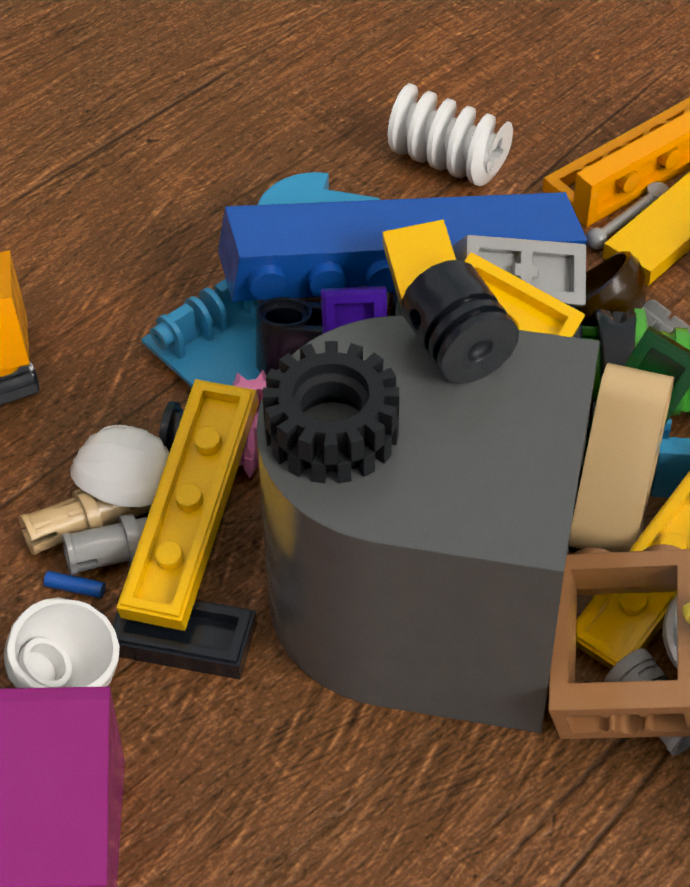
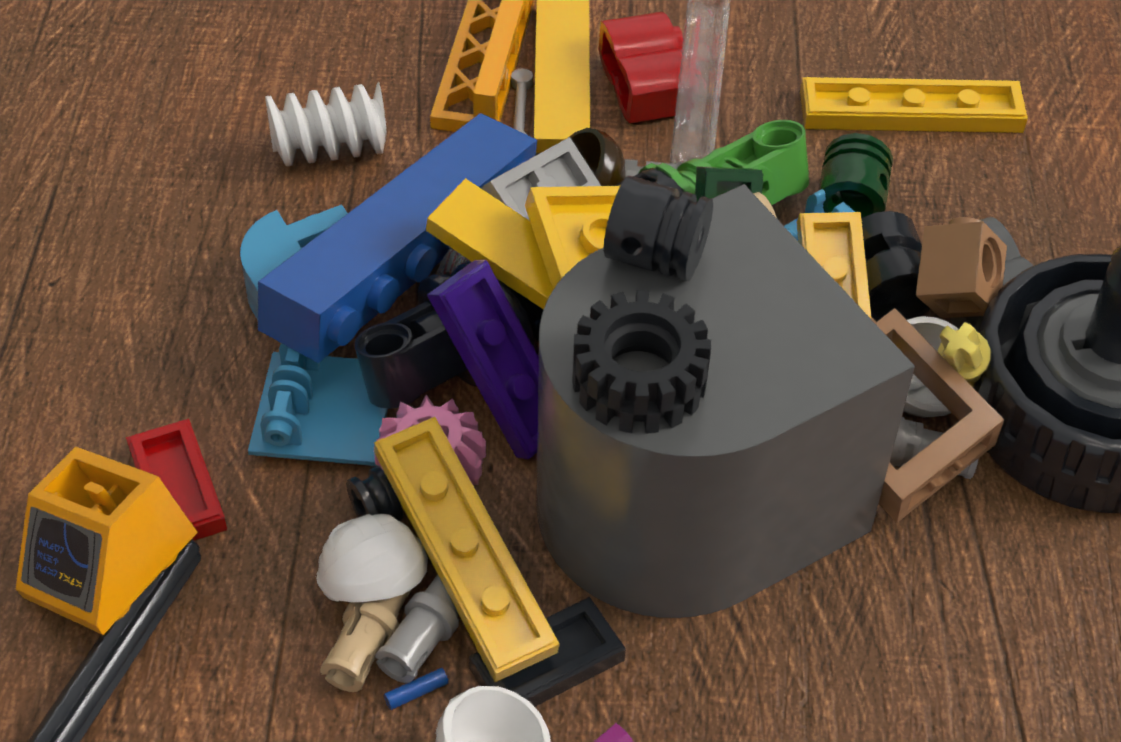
camera: 45 degrees left, 0 degrees up
none -> red tile [126,418,227,541]

